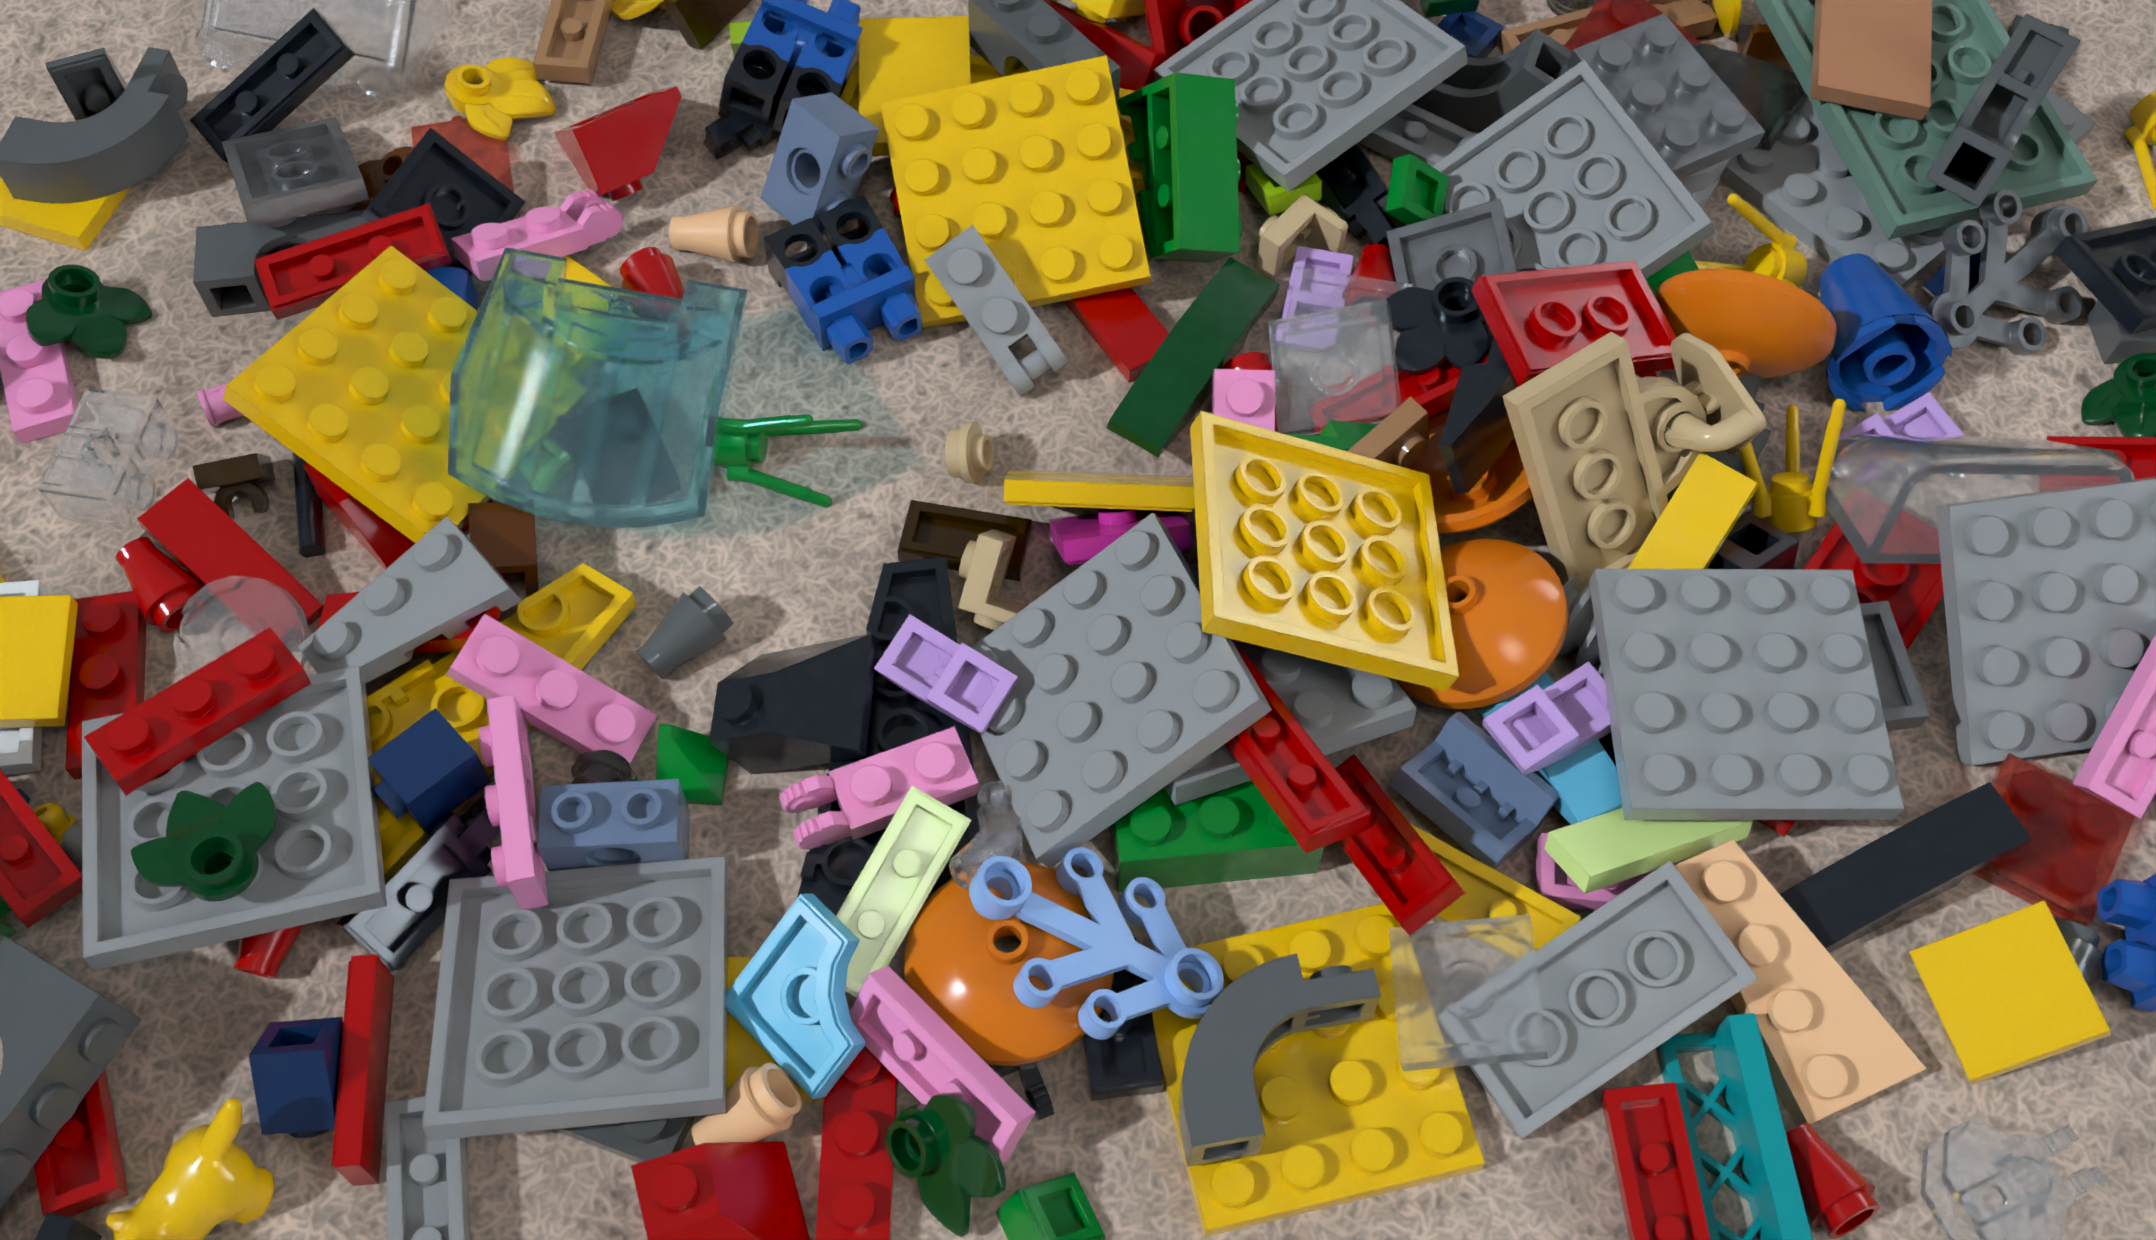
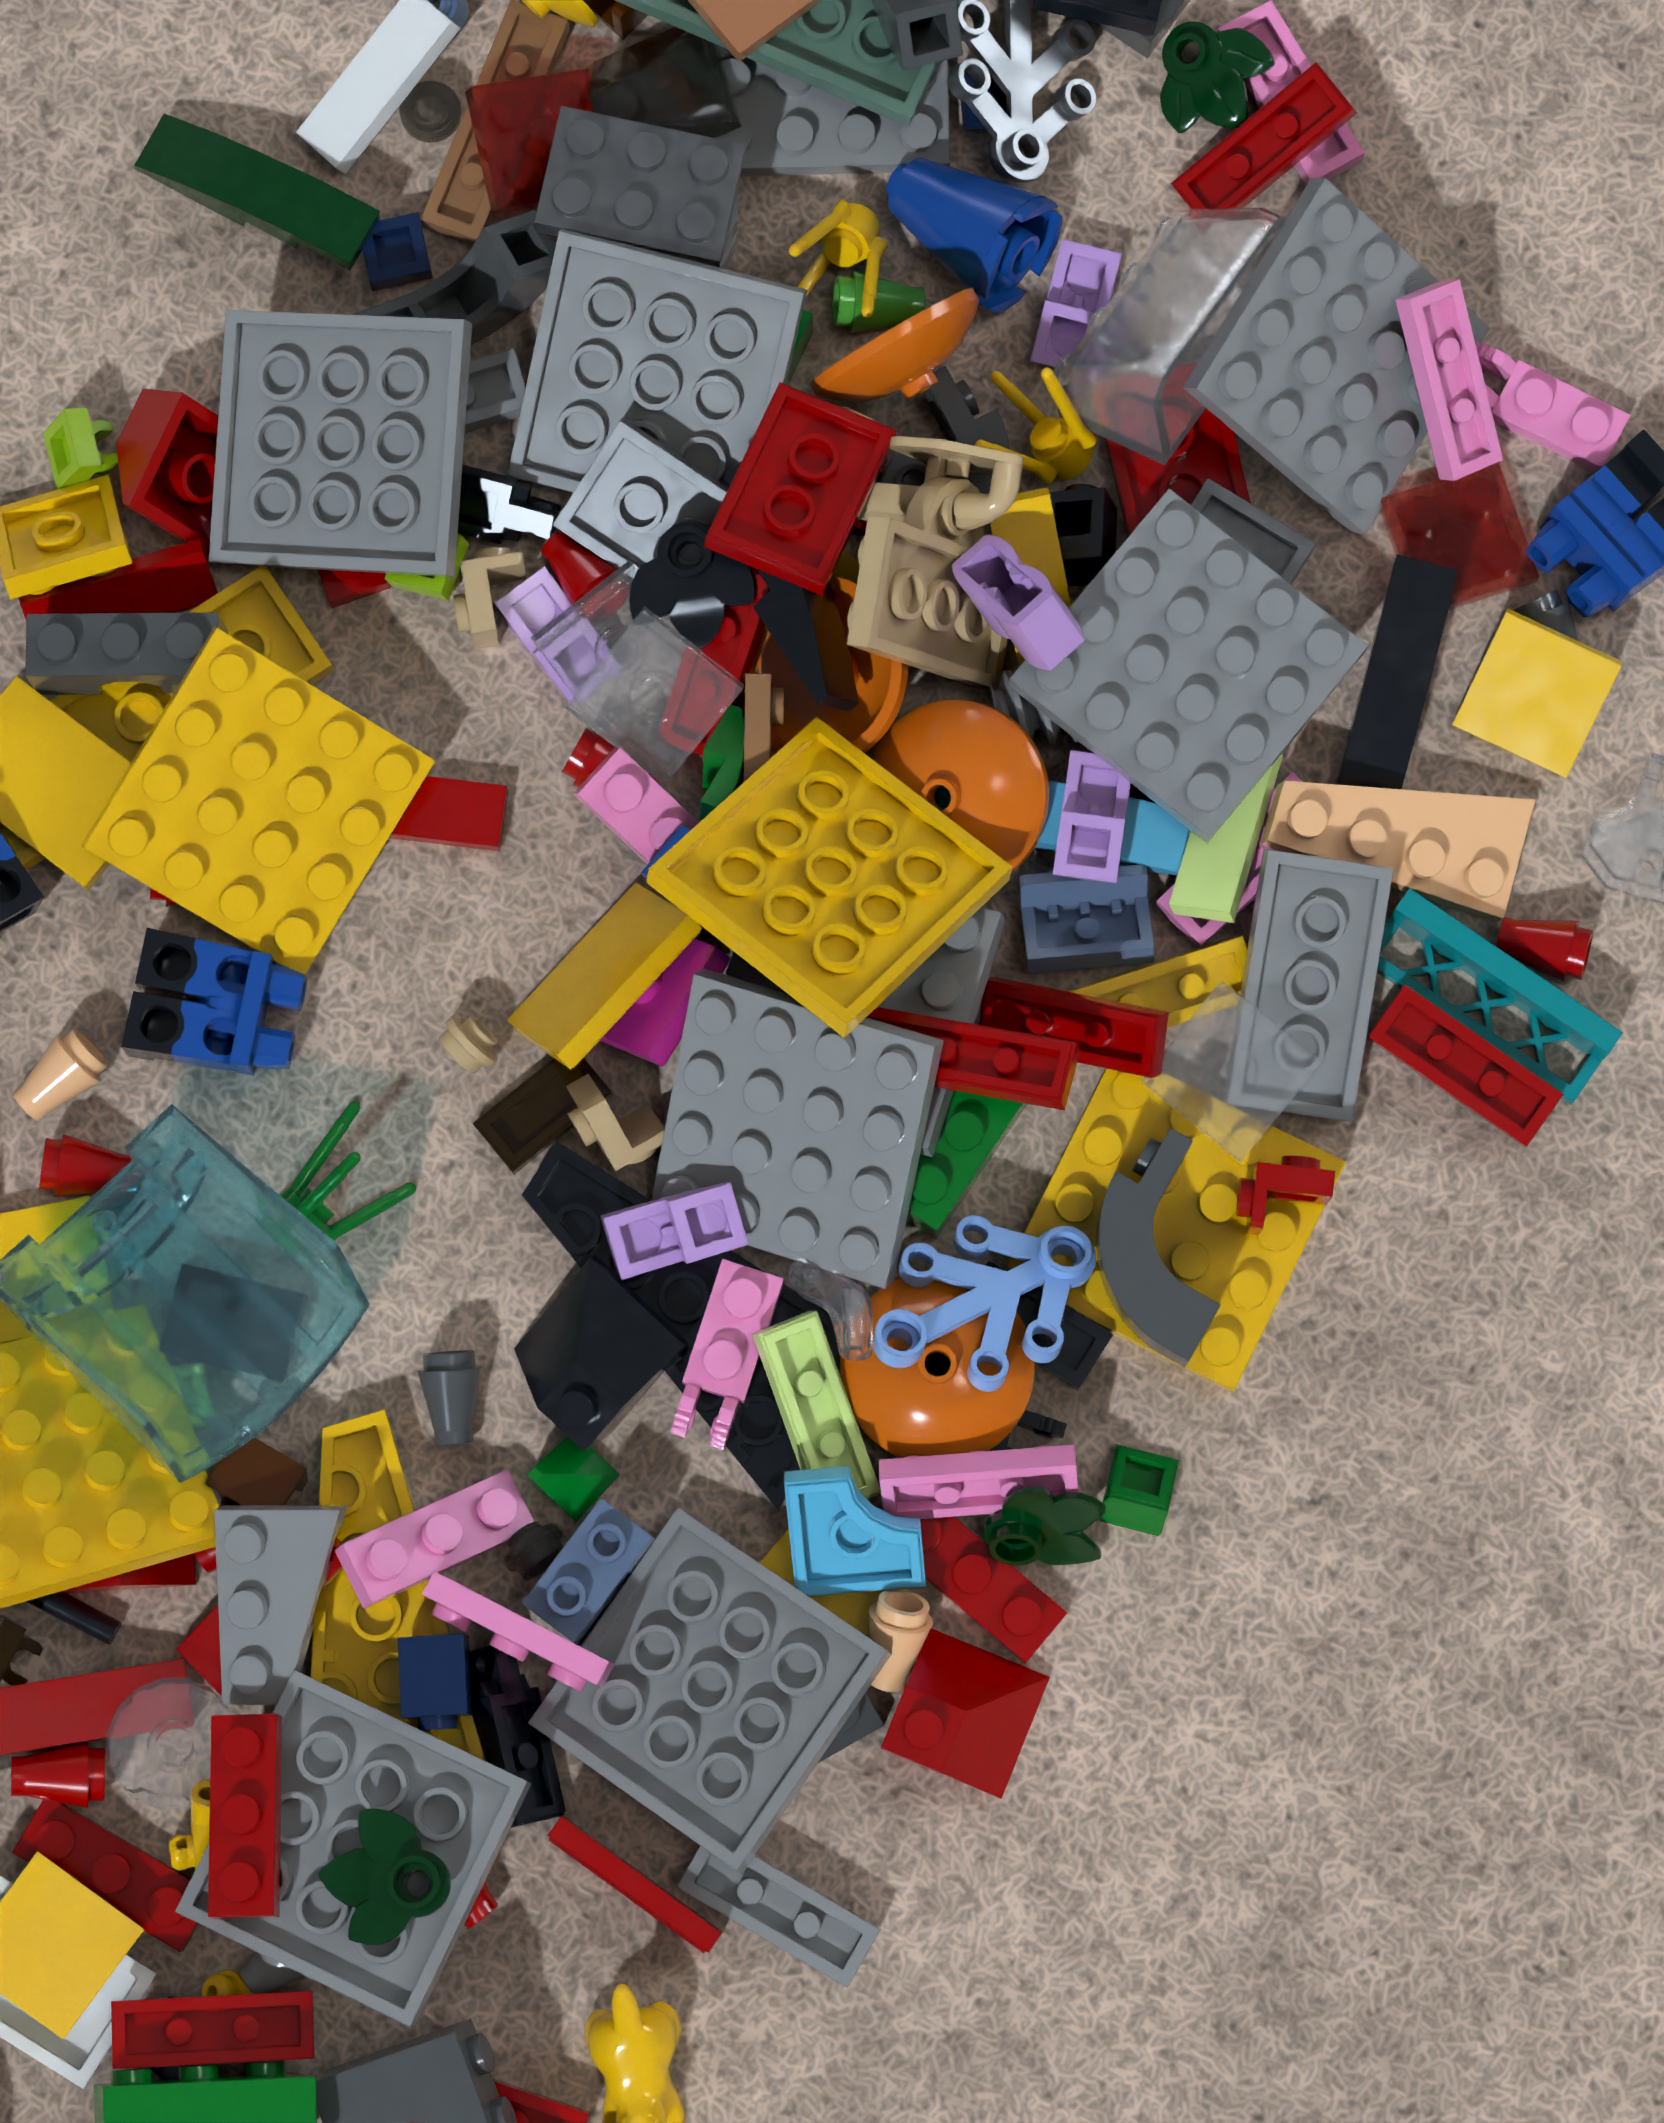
camera: 45 degrees left, 20 degrees up
dark blue brick [249,1017,343,1138] -> none
sand blue brick [760,92,879,229] -> none
light grey plate [925,225,1069,397] -> none
dark green slope [1107,257,1280,458] -> none
green wedge [1117,72,1242,262] -> none
green plate [1385,154,1448,225] -> none
none -> lavender brick [952,535,1085,671]
none -> red bracket [1236,1155,1335,1235]

